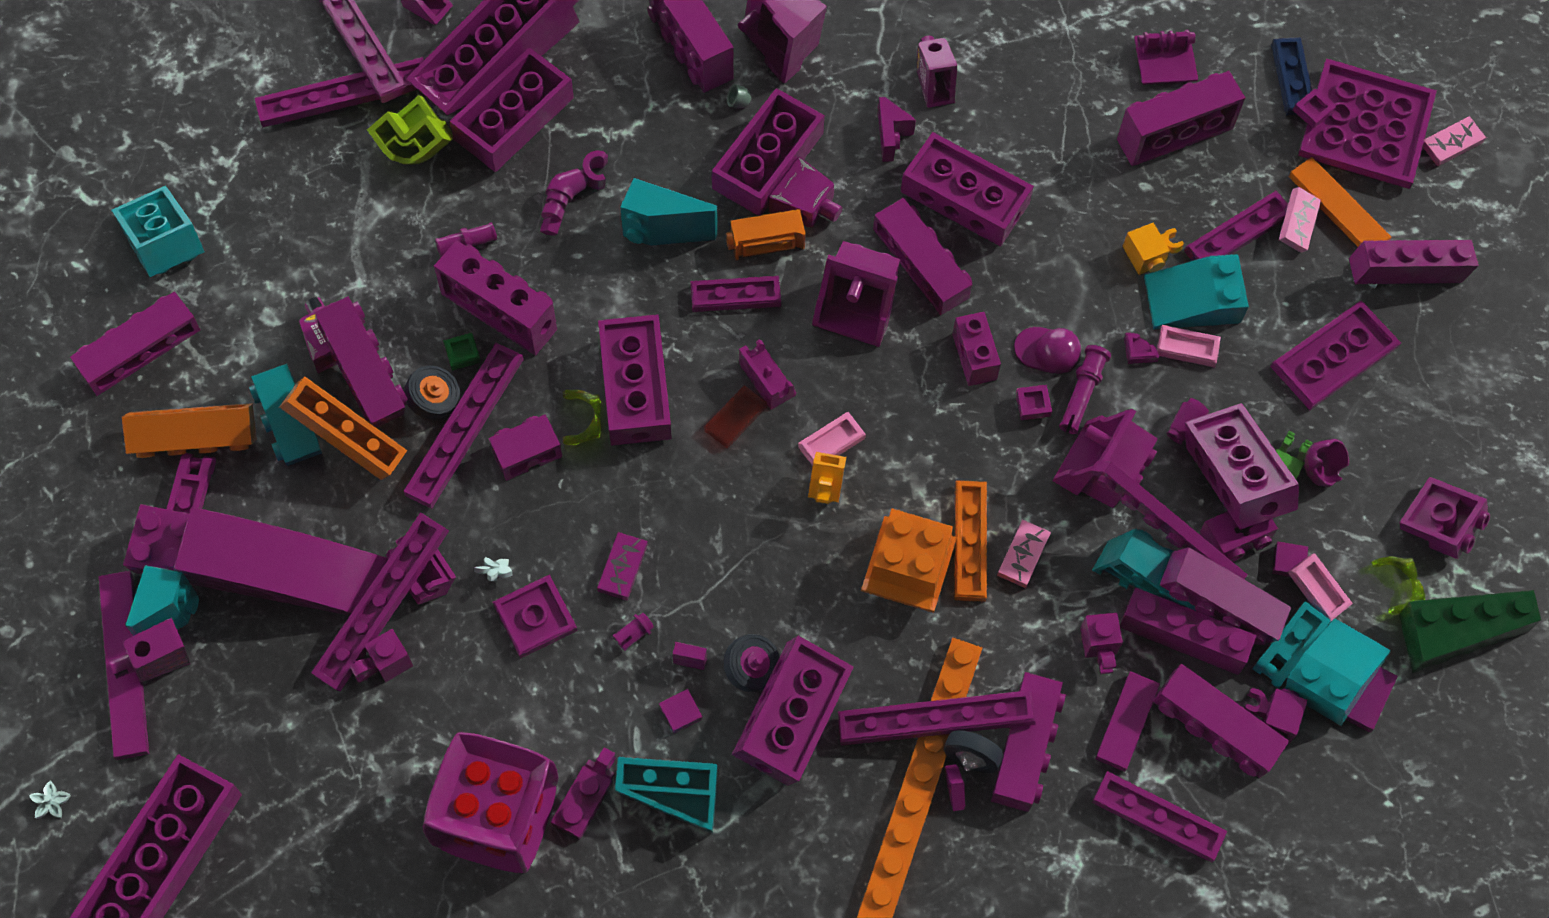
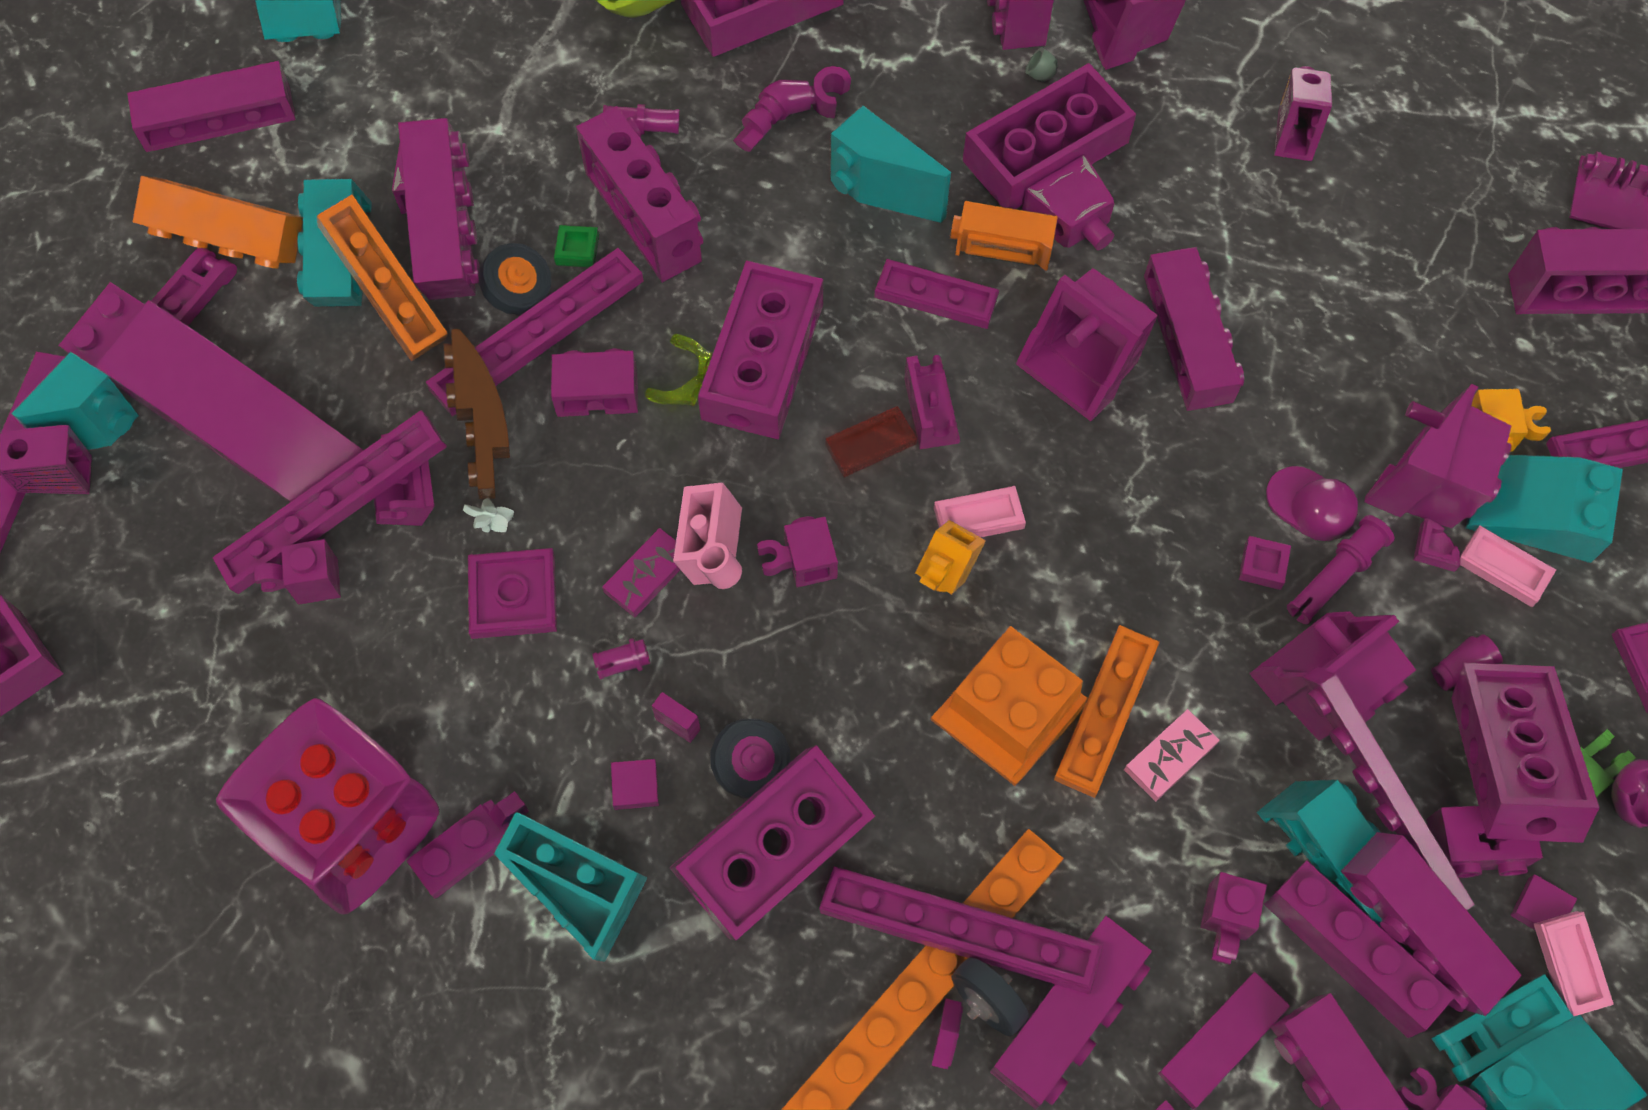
camera: 25 degrees right, 0 degrees up
magenta slope [877,97,916,162] -> none
magenta brick [900,132,1034,247] -> none
magenta brick [952,311,1001,386] -> none
none -> reddish brown slope [444,329,510,499]
none -> bright pink hinge [673,483,742,589]
none -> magenta brick [757,516,838,588]
none -> magenta piece [1364,384,1511,529]

